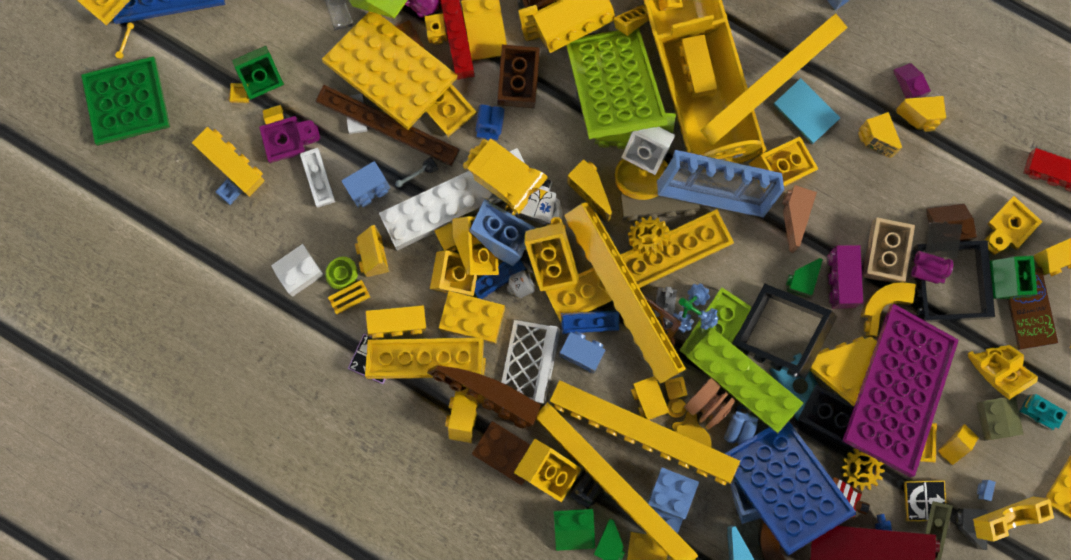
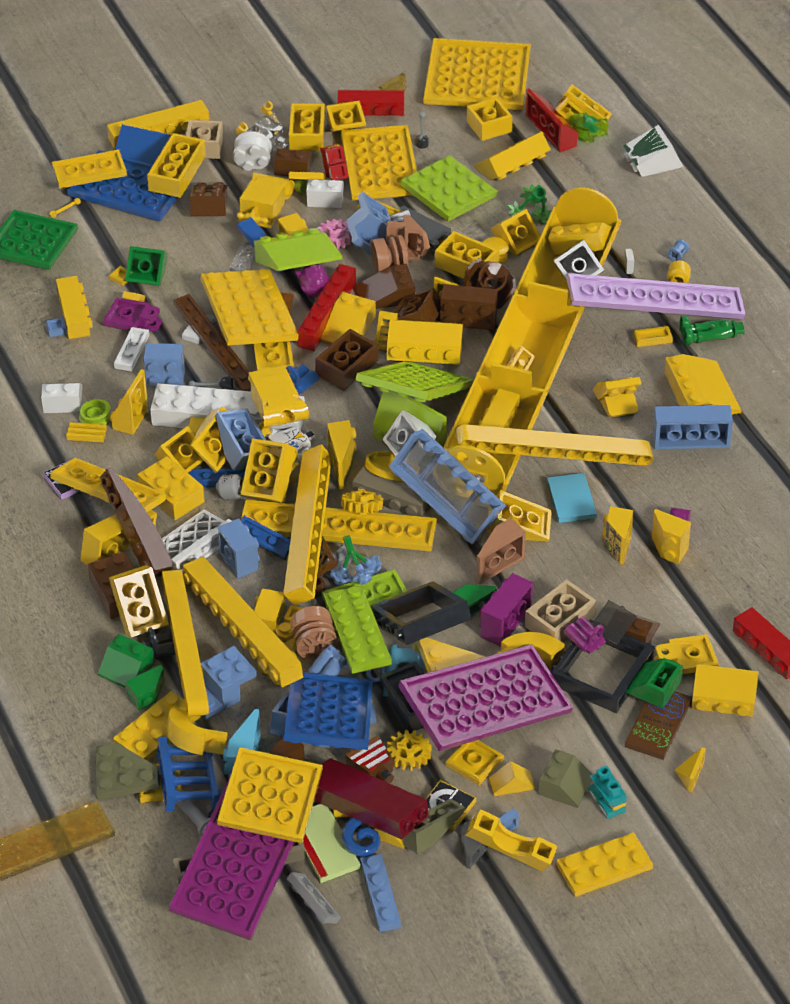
camera: 30 degrees right, 35 degrees down
yellow brick [365,305,426,339] -> none
yellow brick [425,13,448,45] -> none
yellow slope [613,5,649,36] -> none
yellow slope [968,345,1038,400] -> none

